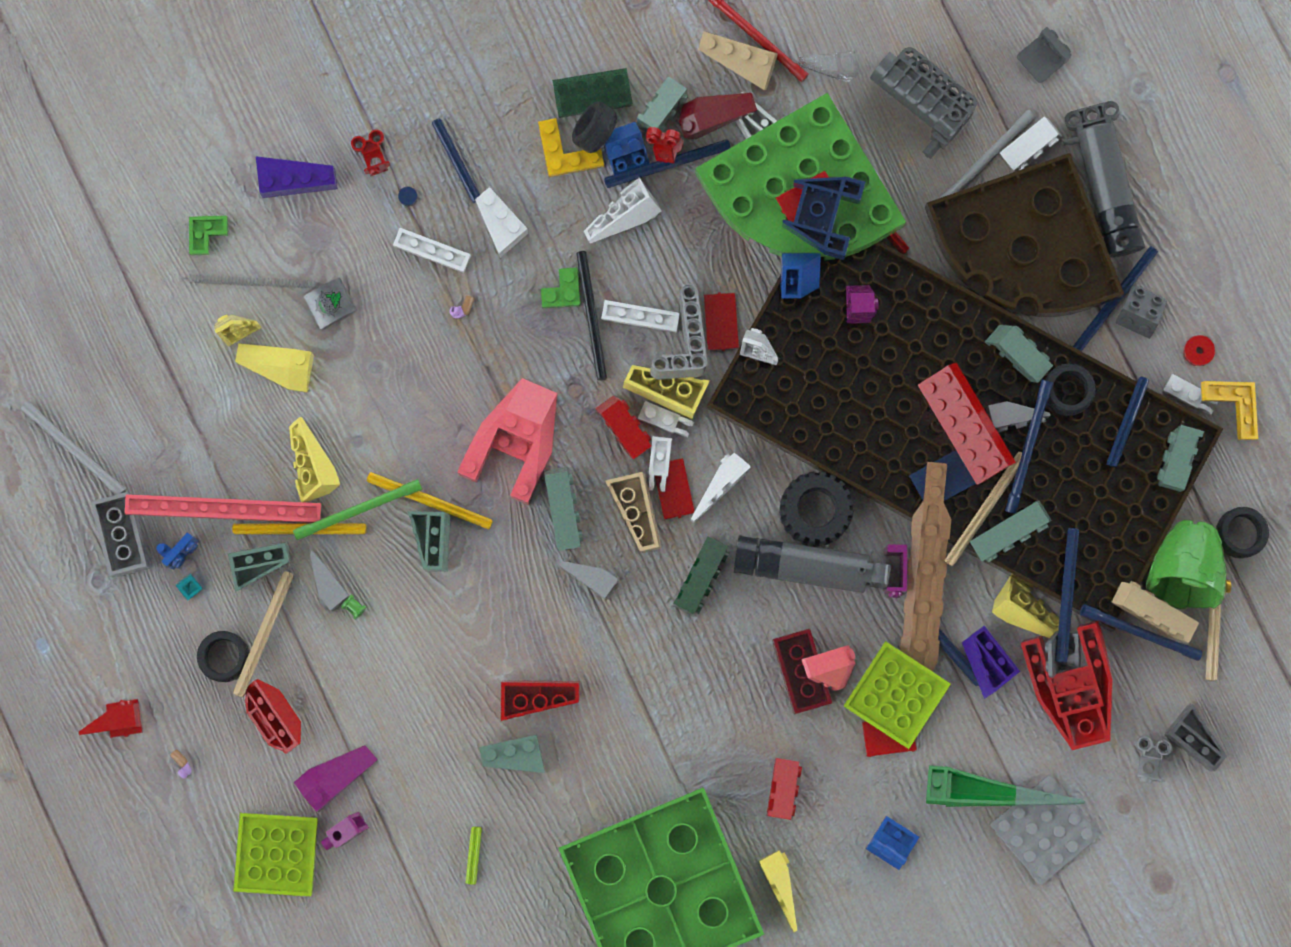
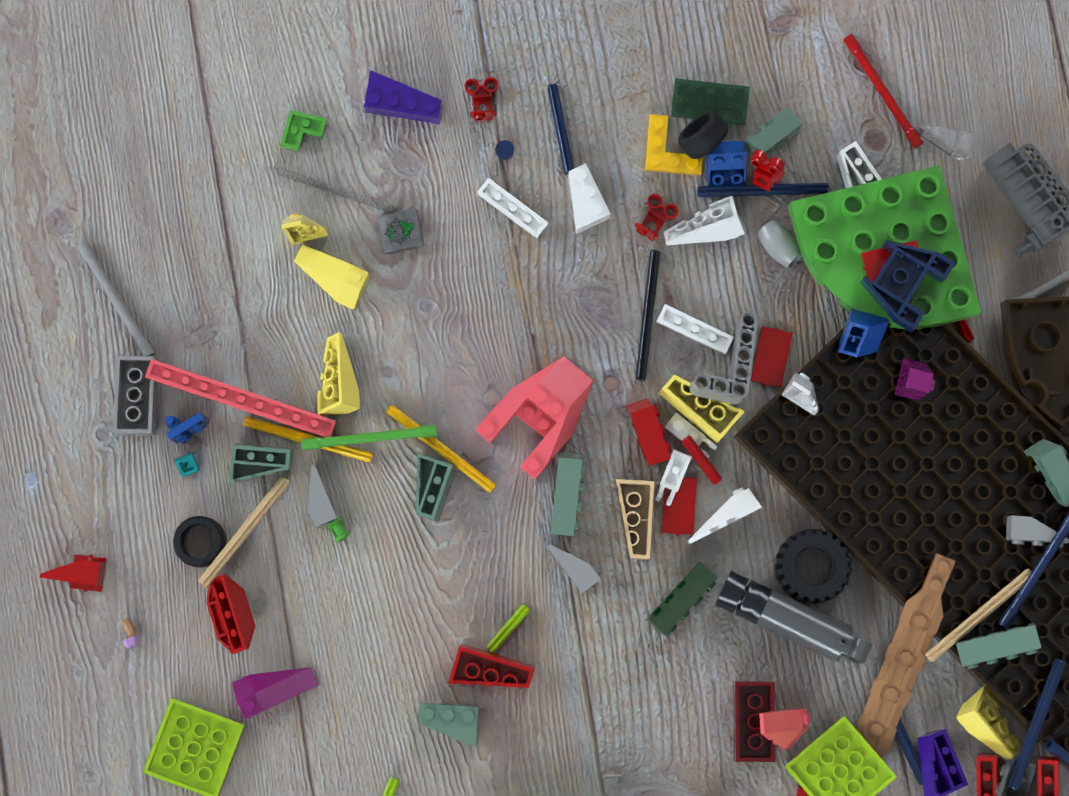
camera: 15 degrees right, 0 degrees up
magenta torso [321,812,369,850] -> none
arm [449,295,475,319] -> none
bright green plate [541,267,580,309] -> none
dark red wedge [679,93,757,140] -> none
tan wedge [698,31,778,90] -> none
magenta panel [884,544,907,598] -> none
dark blue tile [909,450,976,501] -> none
brick [918,363,1016,485] -> none
none -> lime axle [487,604,530,653]
none -> red piece [634,194,679,241]
none -> red axle [682,435,722,485]
none -> light grey piece [758,220,802,268]

